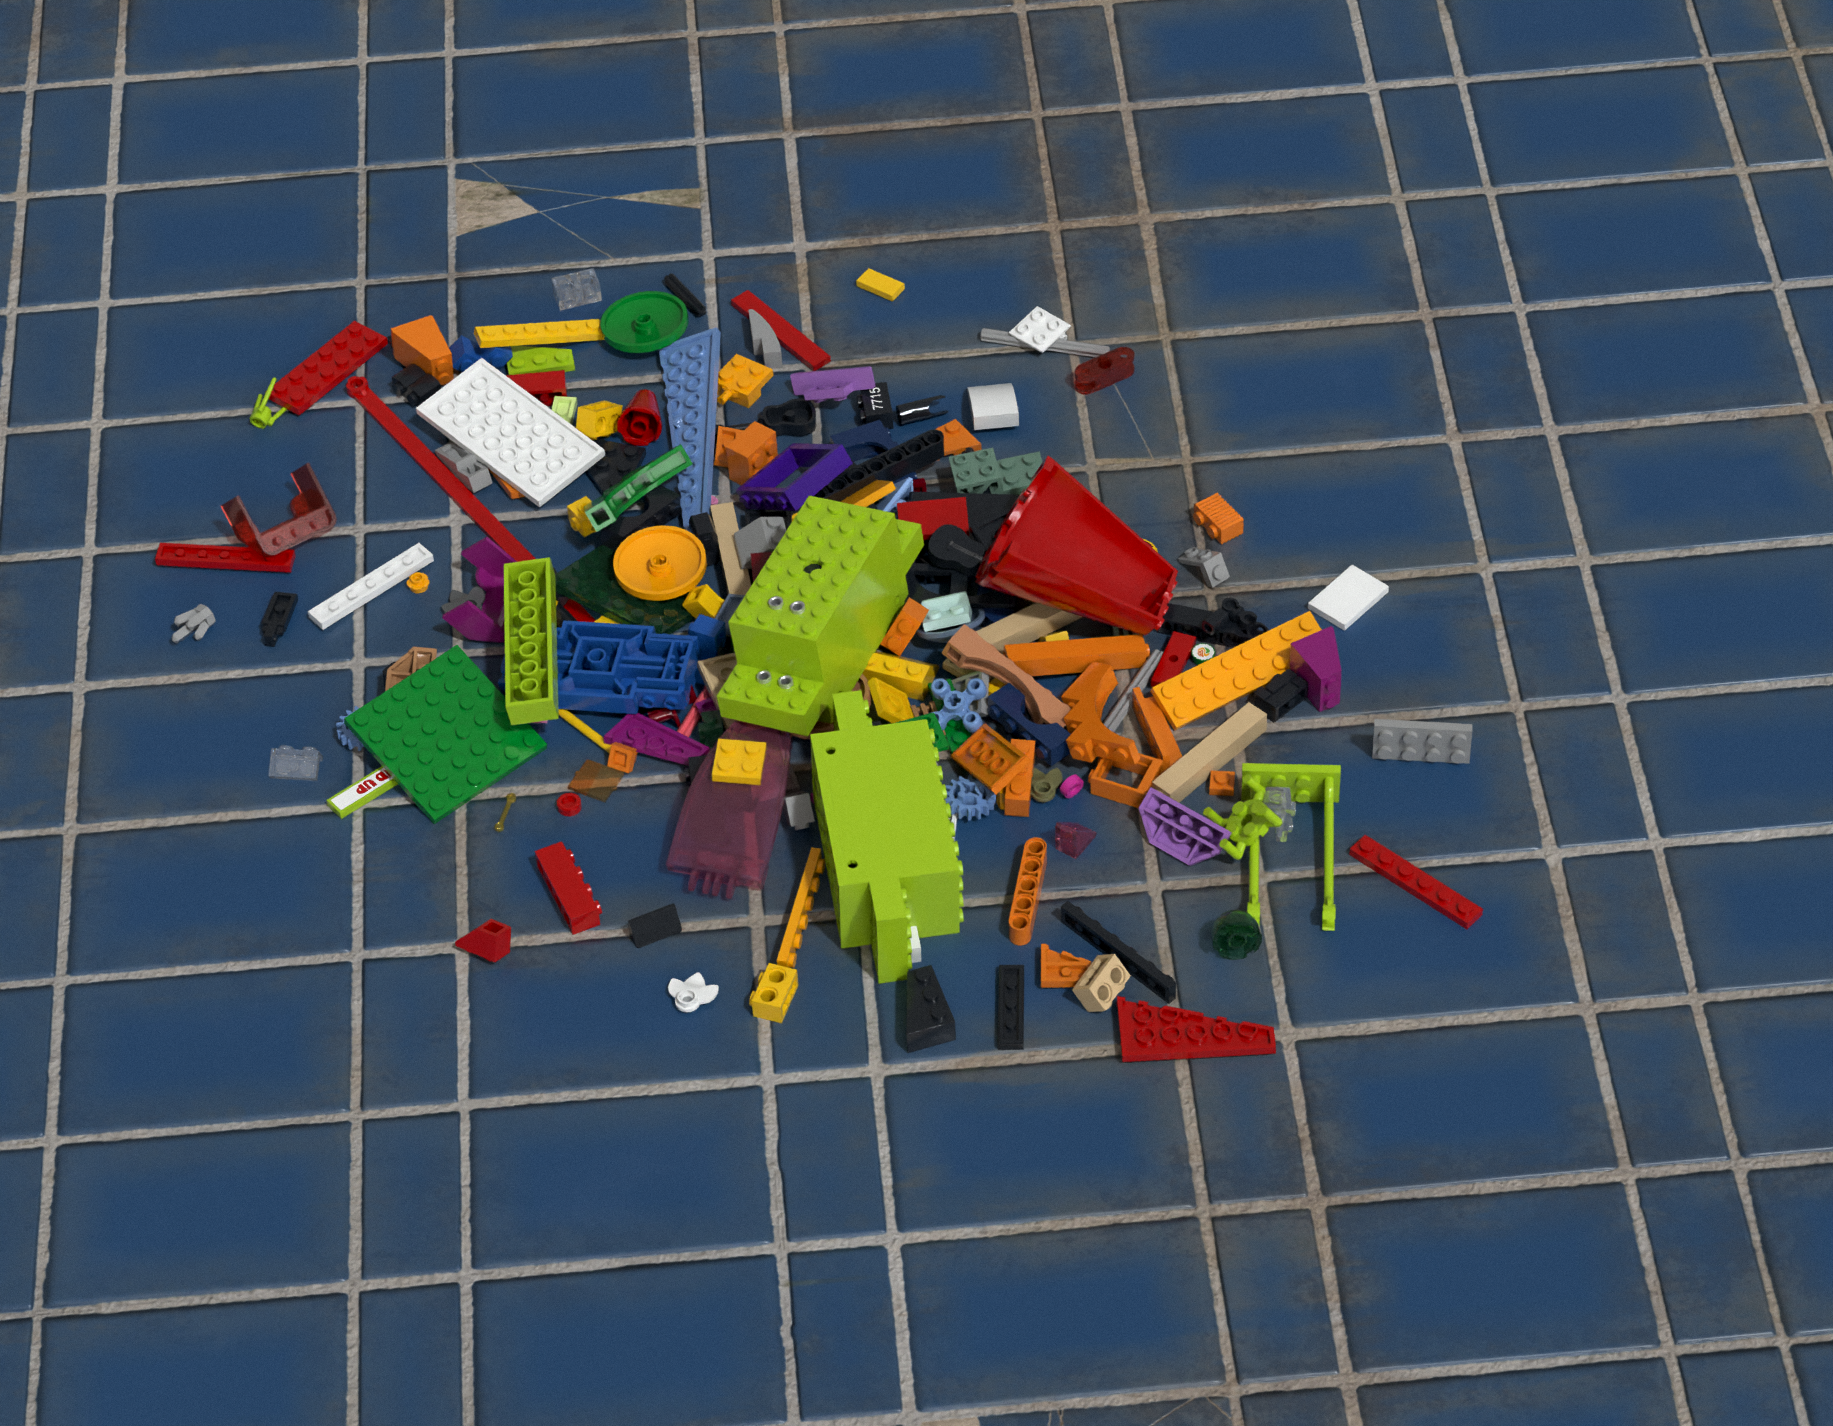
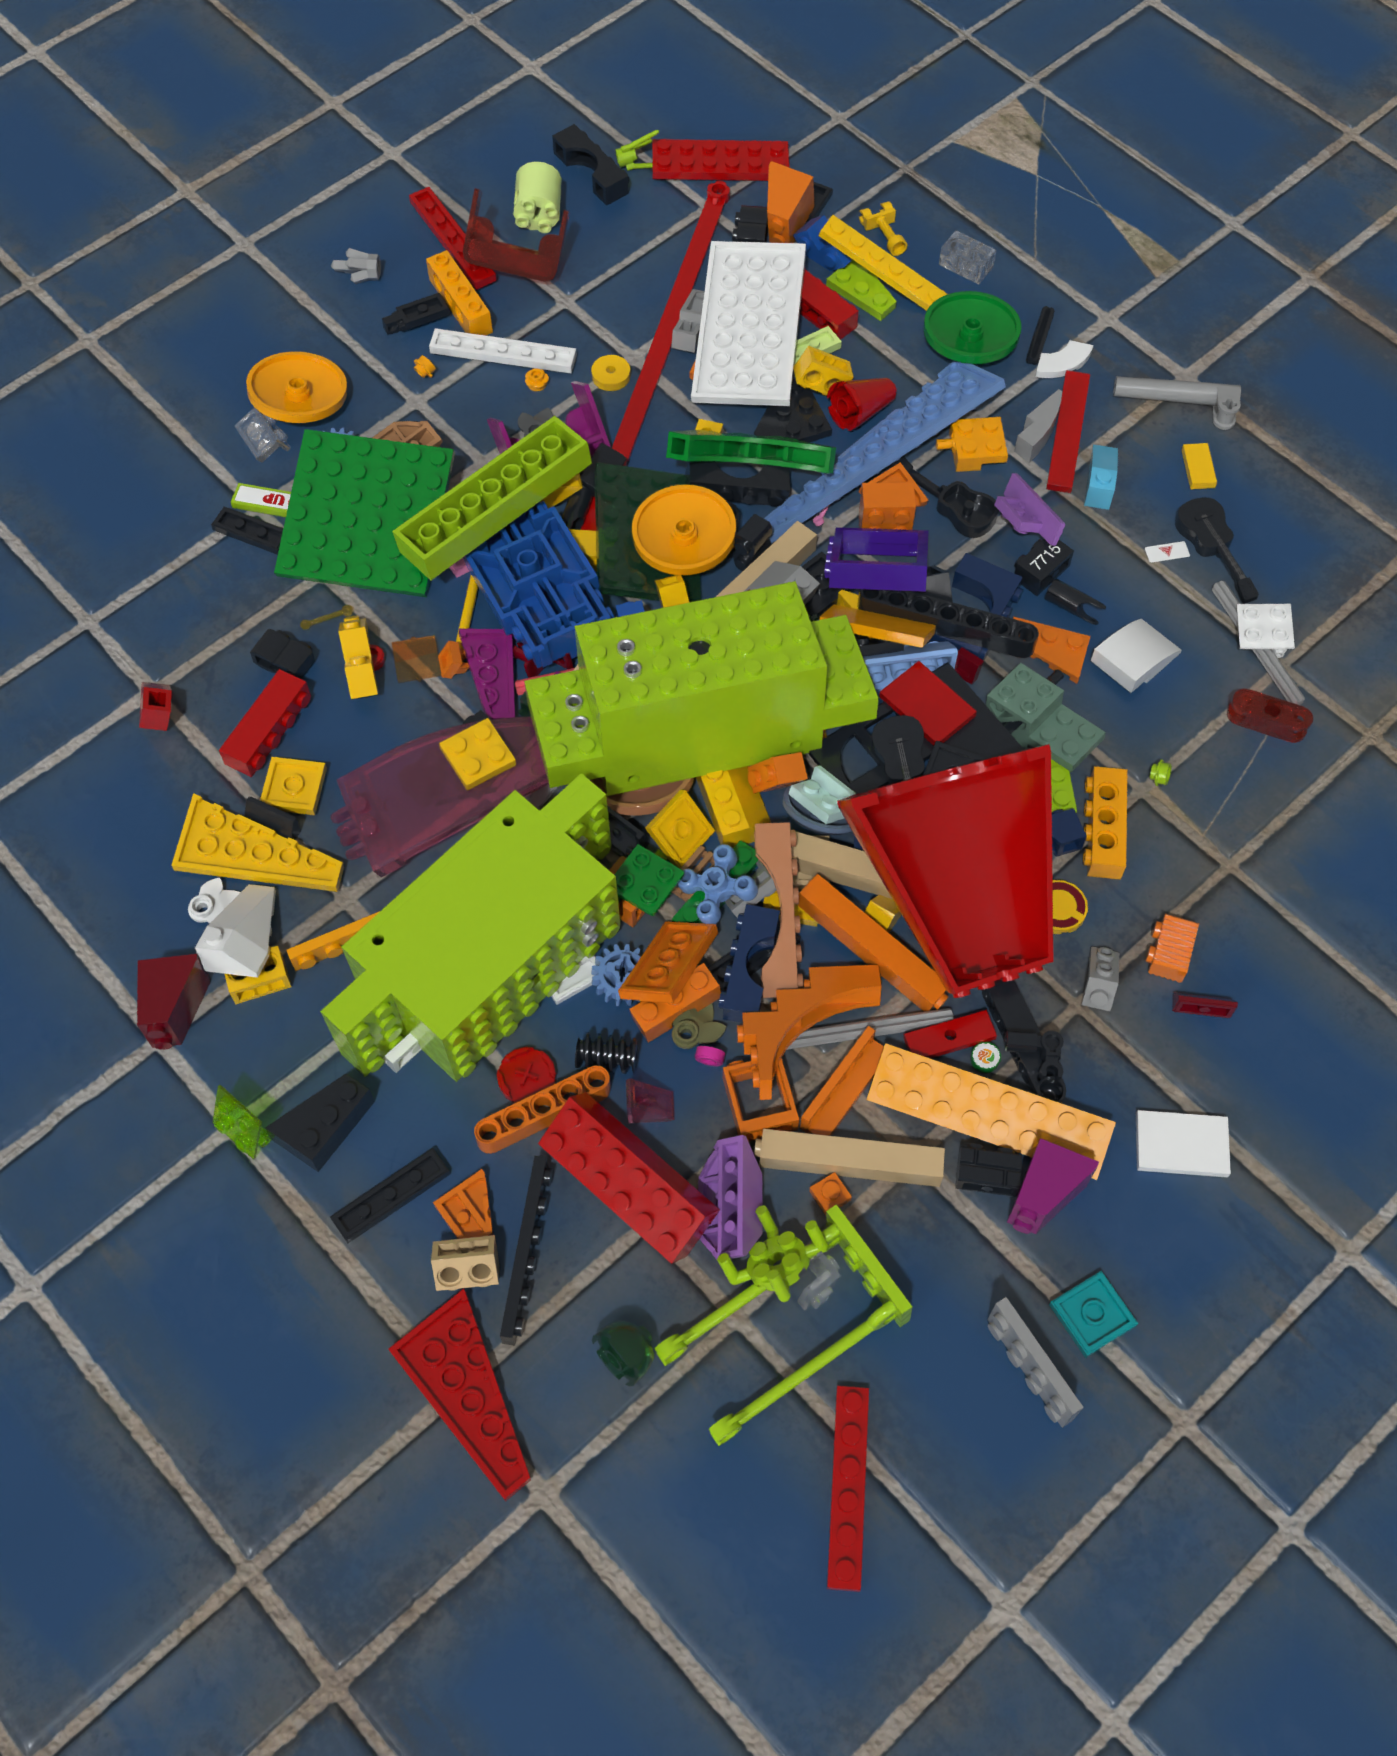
camera: 50 degrees right, 15 degrees up
none -> dark red slope [137,954,210,1050]
none -> yellow wing [171,793,344,892]
none -> white wedge [195,884,276,978]
none -> black tile [211,506,283,555]
none -> clear neon green hinge [213,1085,271,1160]
none -> light orange dish [246,352,347,423]
none -> black brick [250,629,315,679]
none -> yellow plate [260,757,327,815]
none -> yellow arch [338,615,378,699]
none -> light orange plate [414,355,436,378]
none -> light orange brick [426,250,493,336]
none -> red tile [497,1047,556,1103]
none -> yellowish green cylinder [513,162,562,234]
none -> red brick [538,1092,720,1264]
none -> black arch [552,124,629,206]
none -> black piece [575,1032,638,1074]
none -> yellow piece [591,355,630,391]
none -> yellow bar [859,201,908,256]
none -> white tile [1035,340,1093,378]
none -> teal tile [1049,1271,1138,1358]
none -> light orange brick [1083,766,1127,880]
none -> medium azure slope [1084,444,1118,510]
none -> light grey axle [1113,376,1241,430]
none -> white sticker [1145,541,1190,563]
none -> lime plate [1150,759,1172,786]
none -> dark red slope [1172,992,1238,1018]
none -> black piece [1175,497,1259,604]

